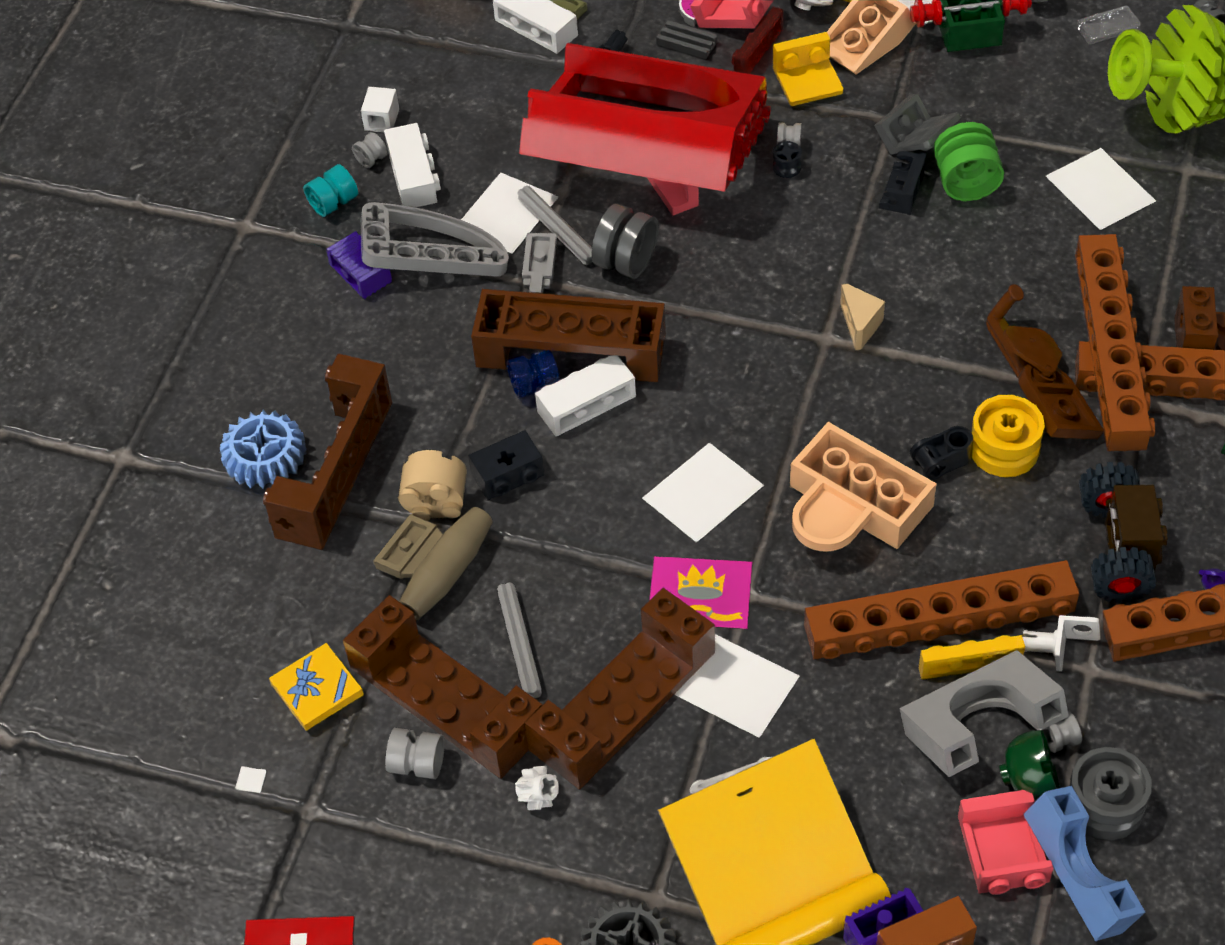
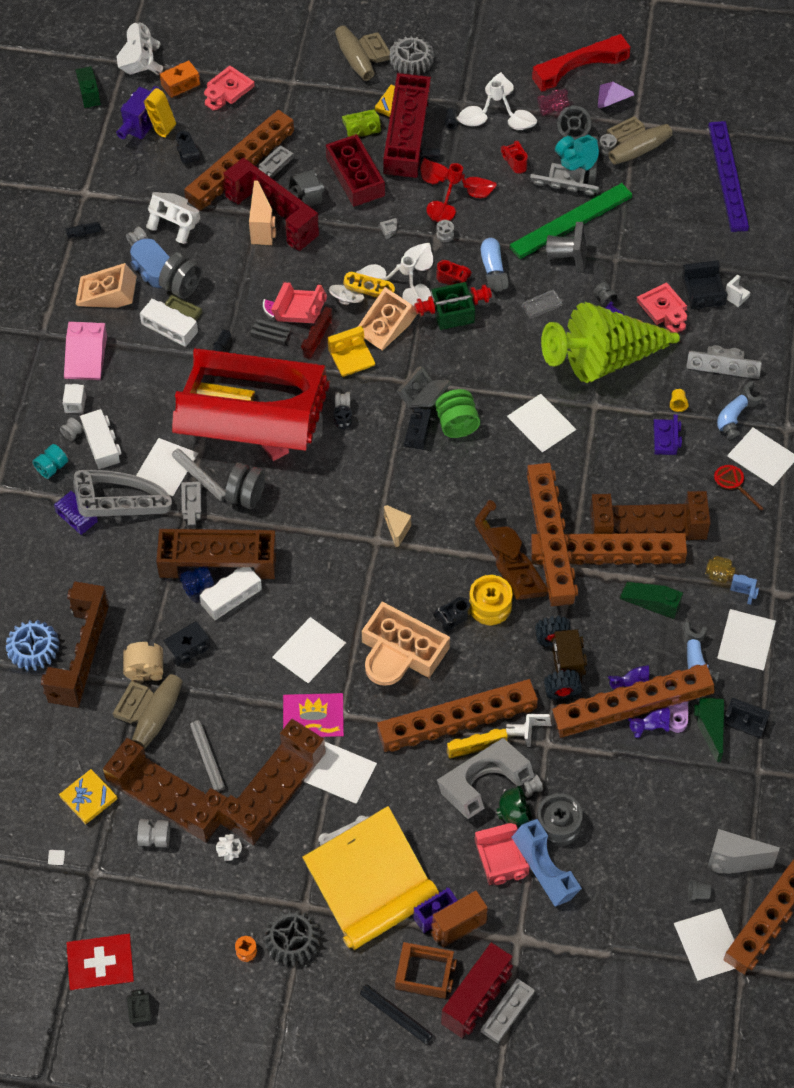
camera: 10 degrees left, 5 degrees up
none -> bright pink slope [64,322,107,380]

